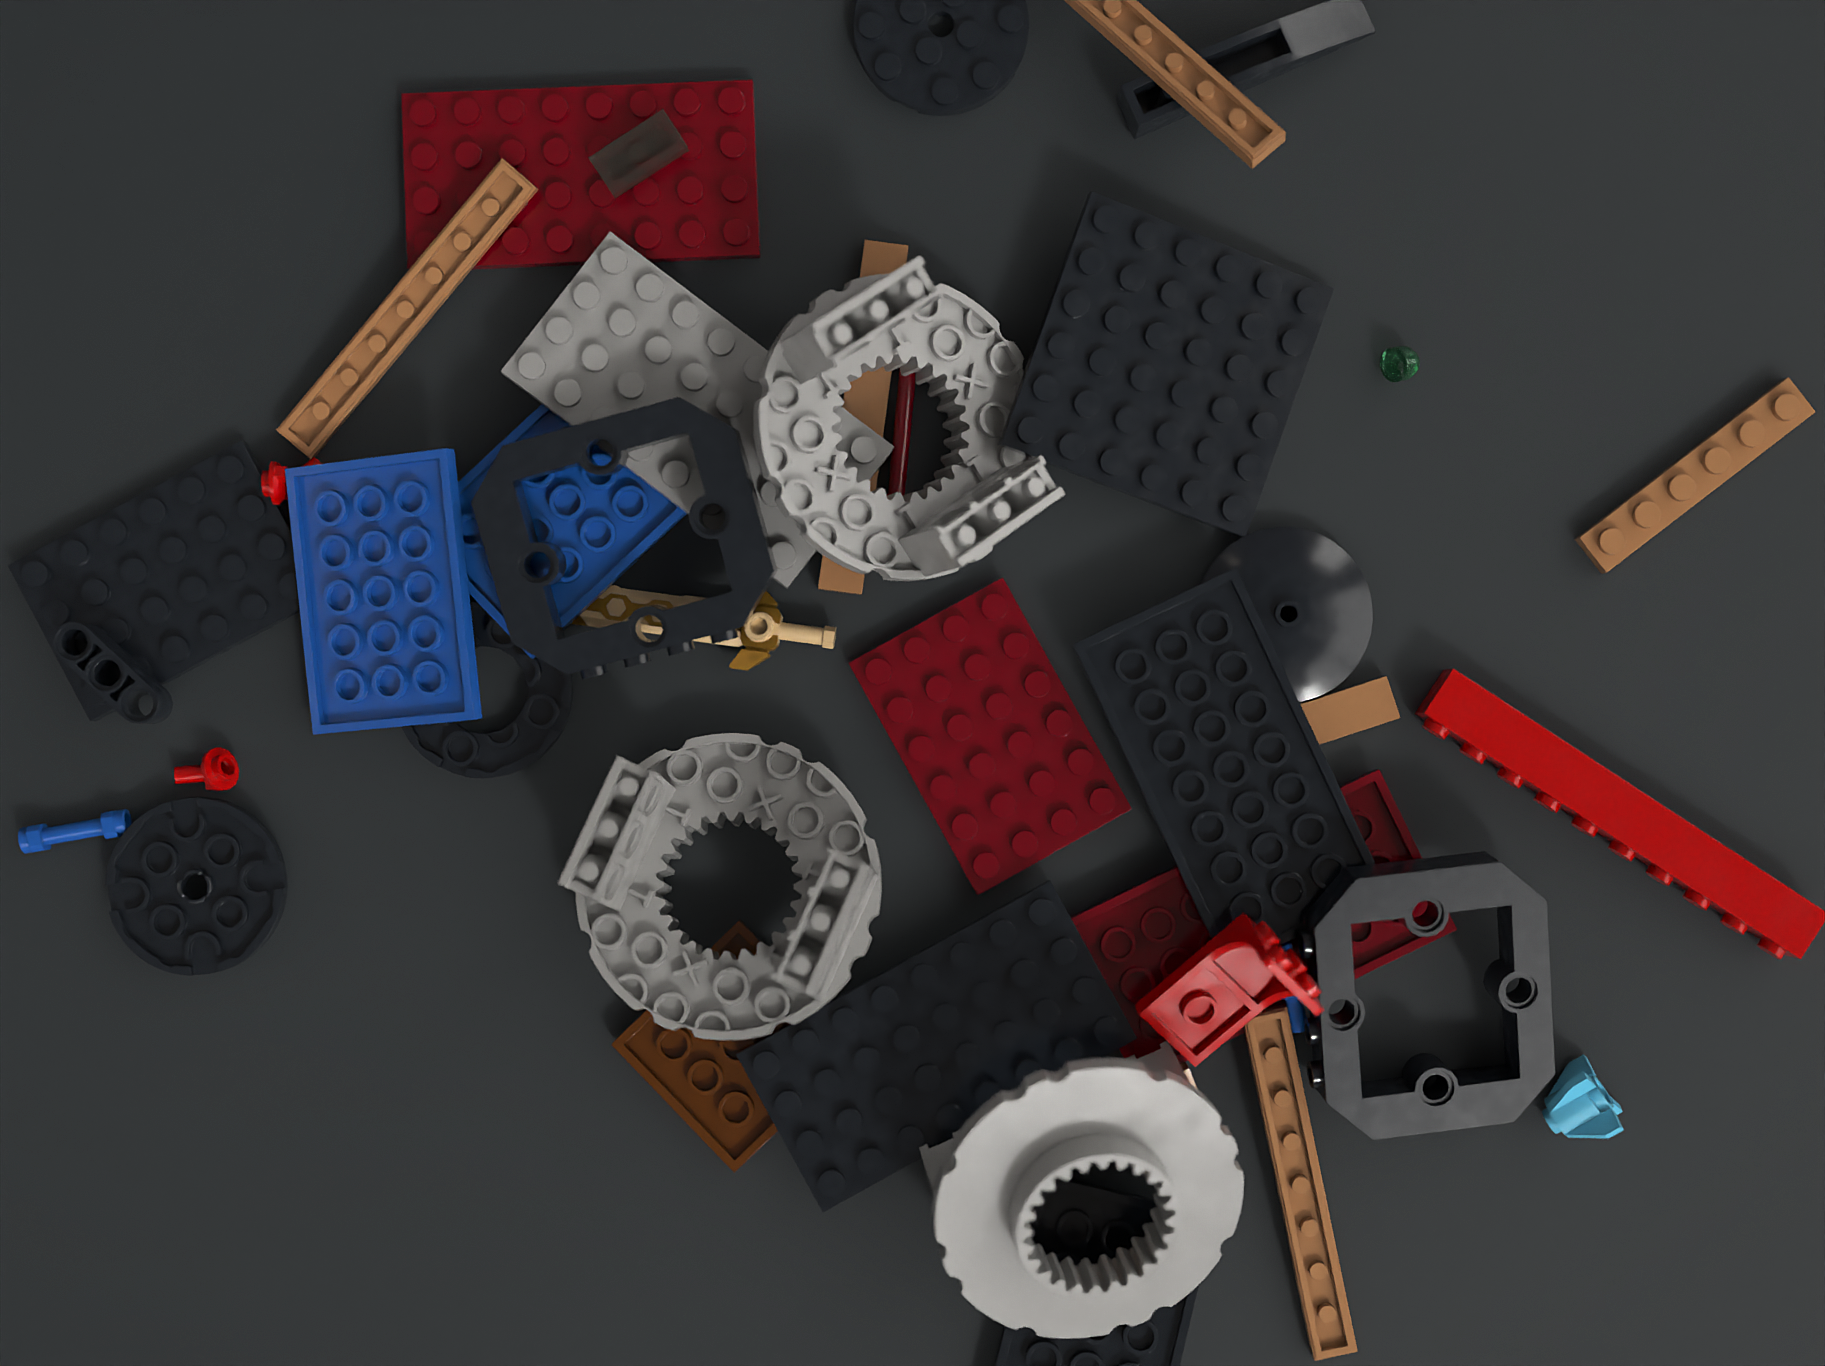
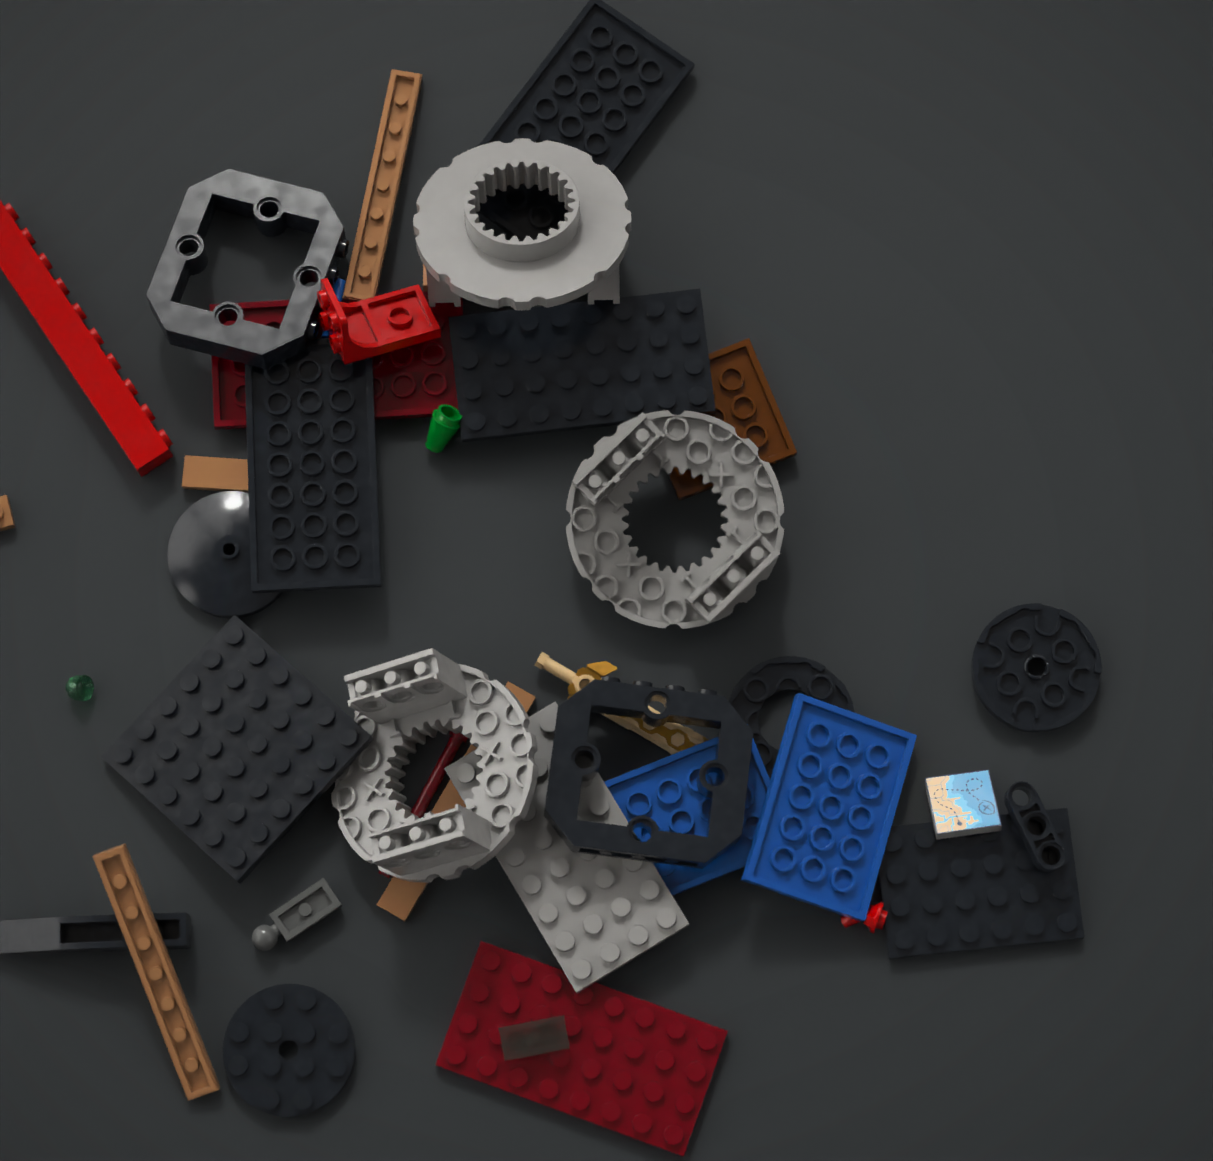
camera: 160 degrees left, 10 degrees down
blue bar [18,809,133,854] -> none
red plate [174,747,239,791] -> none
medium nougat tile [276,158,539,459] -> none
dark red plate [849,577,1132,895] -> none
medium azure brick [1542,1054,1624,1139] -> none
none -> dark grey plate [252,878,342,951]
none -> green cone [425,404,462,453]
none -> tile [924,769,1002,840]

